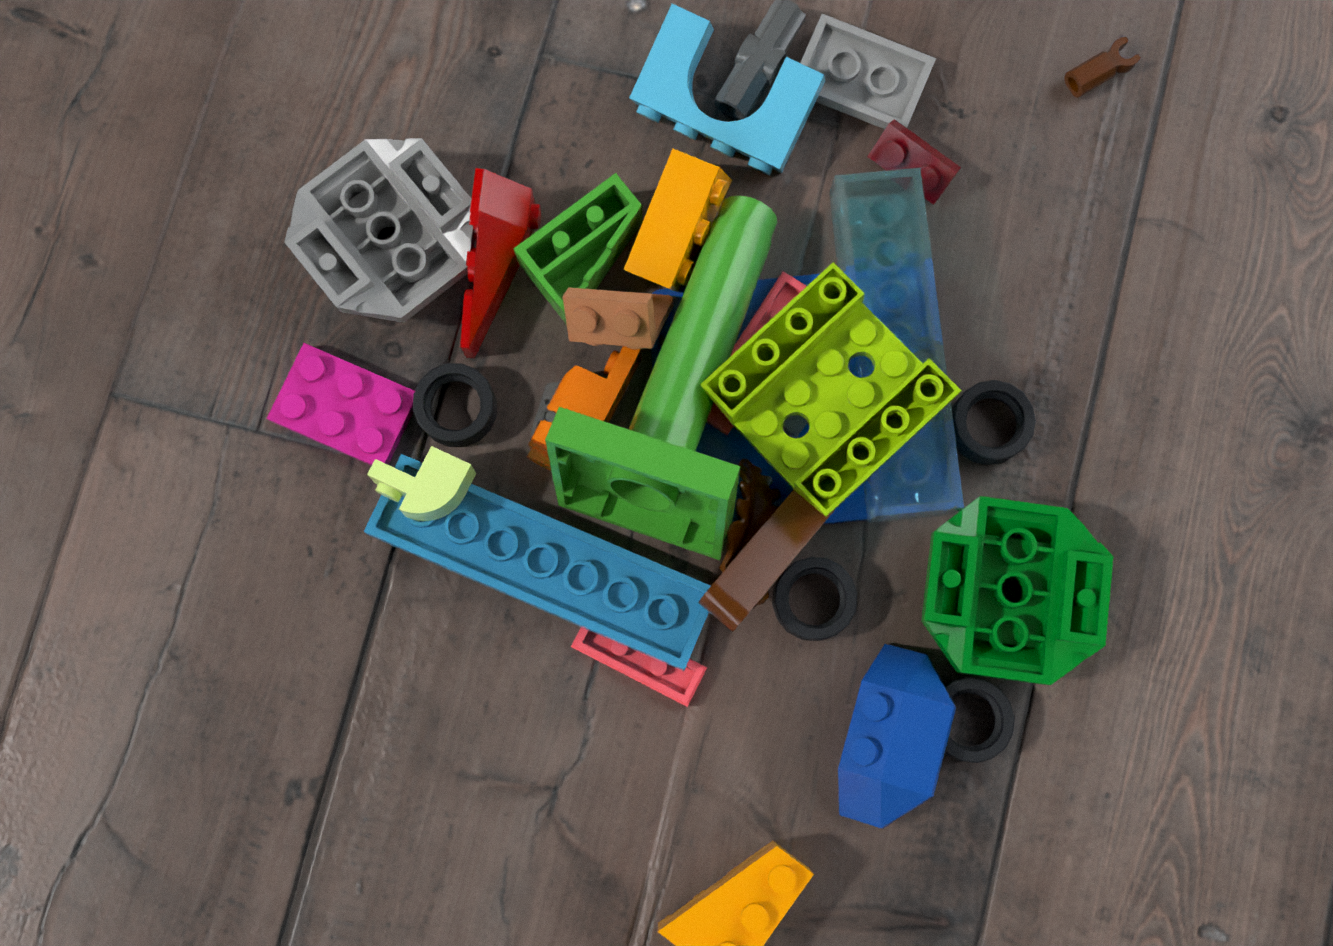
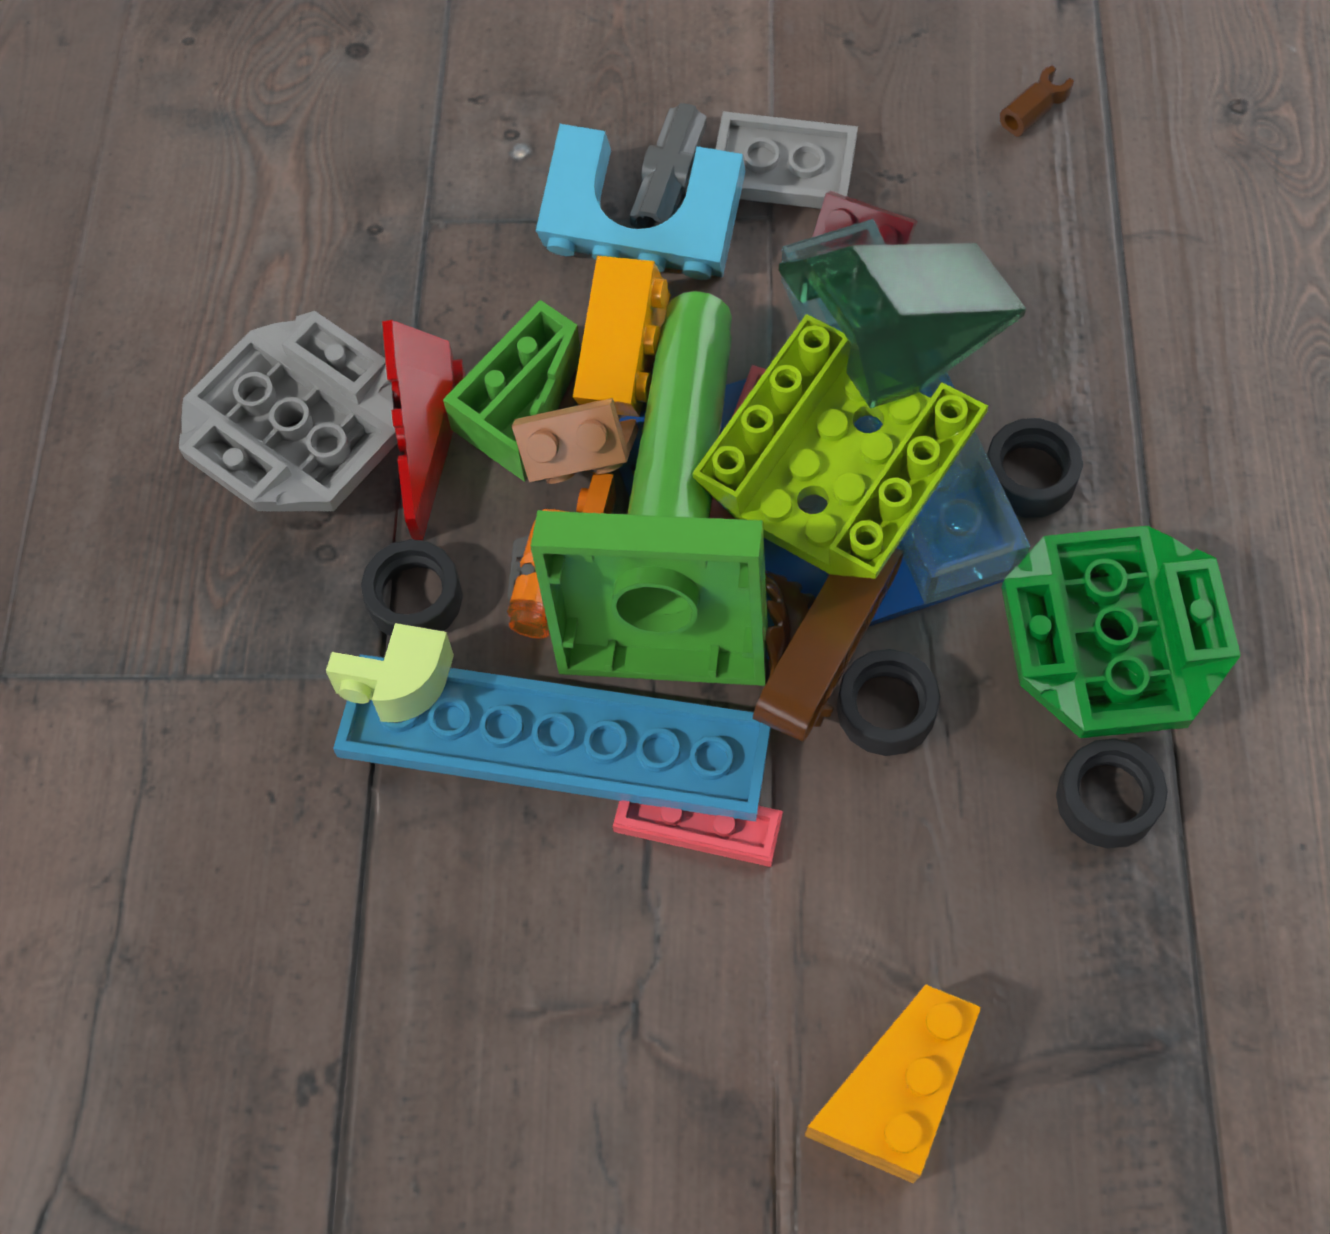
camera: 10 degrees left, 15 degrees down
dark pink plate [266,343,415,466] -> none
blue wedge [838,644,956,829] -> none
none -> clear green wedge [778,243,1026,409]

